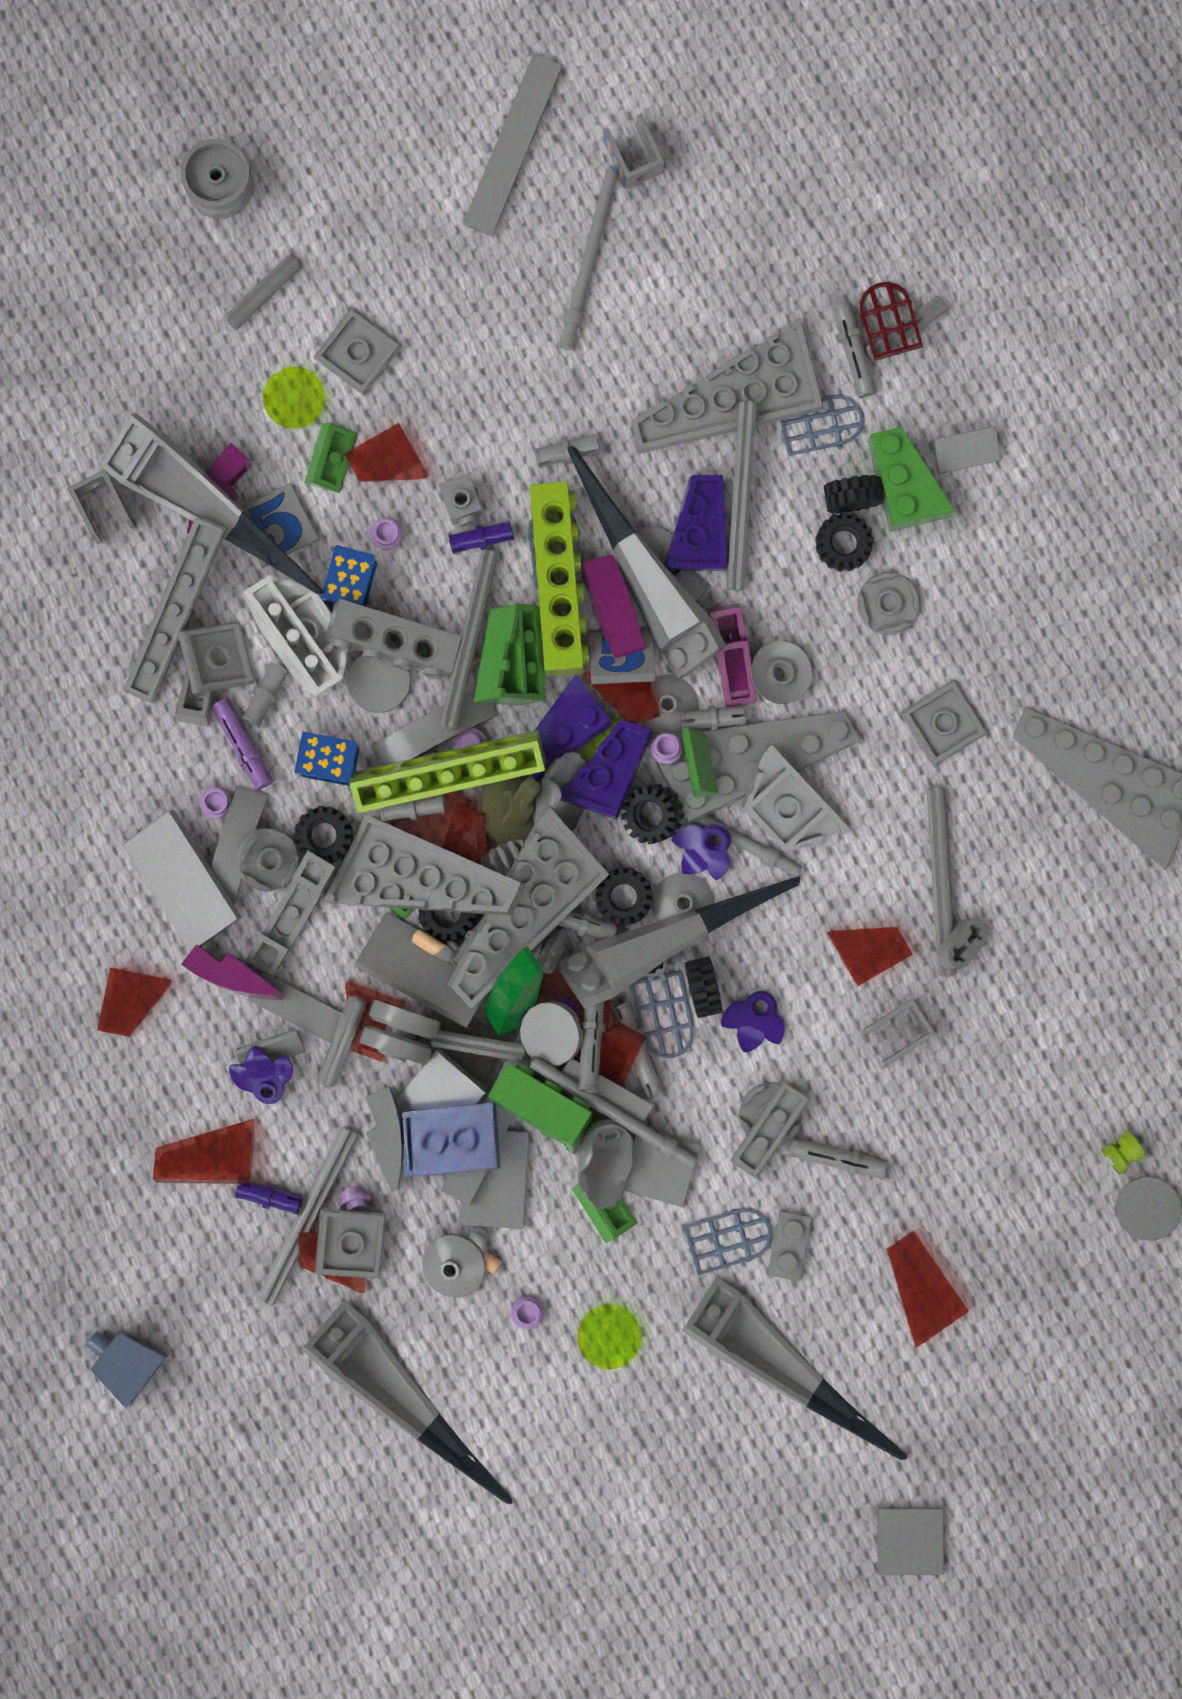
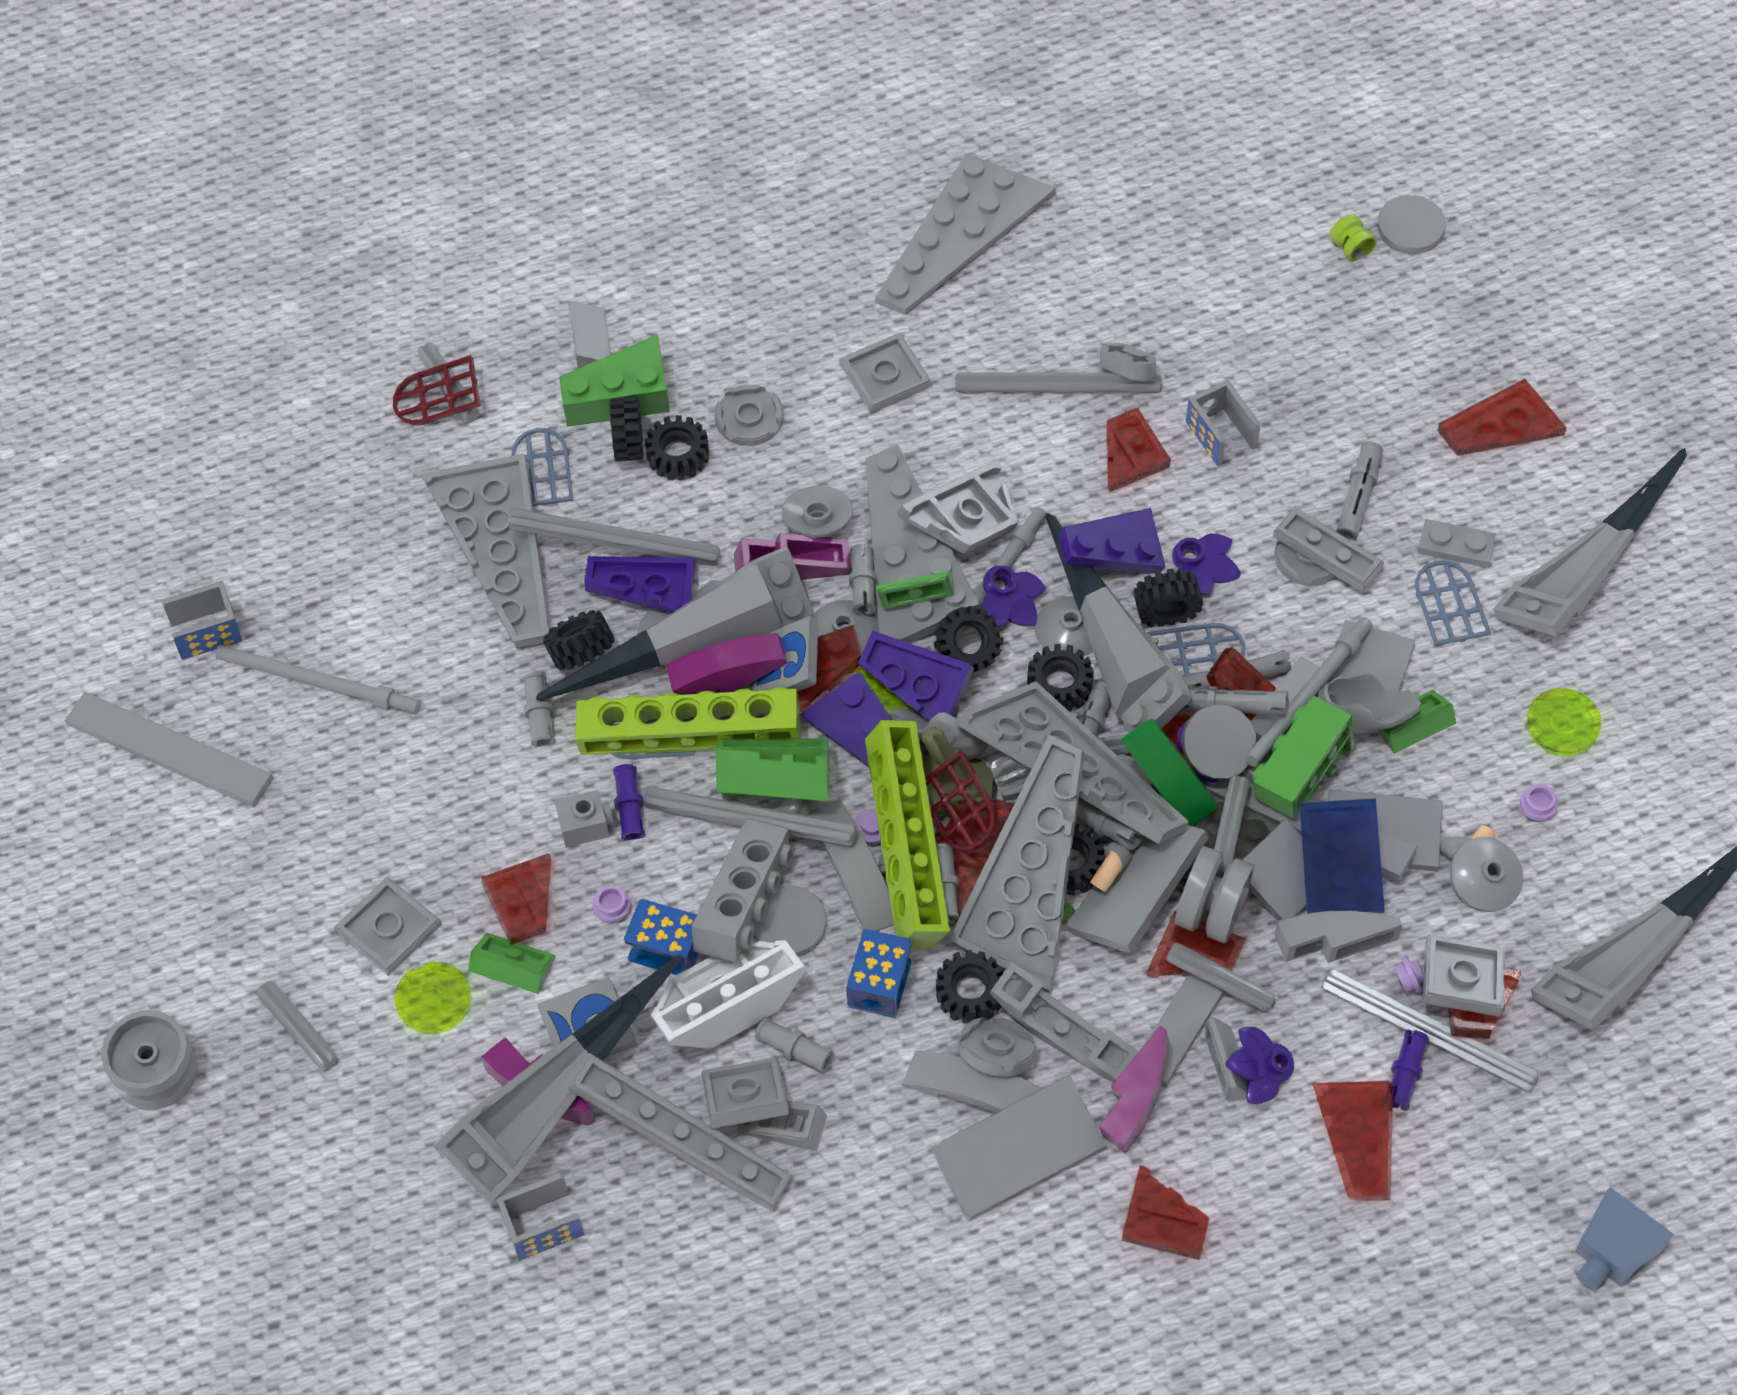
camera: 80 degrees left, 25 degrees down
lavender plate [200,786,232,818] -> none
medium lavender pin [211,698,274,791] -> none
lavender plate [651,733,683,765] -> none
light grey pin [832,302,877,398] -> none
none -> black tyre [543,610,615,670]
none -> dark red window [925,751,997,852]
none -> dark purple wing [1058,508,1166,574]

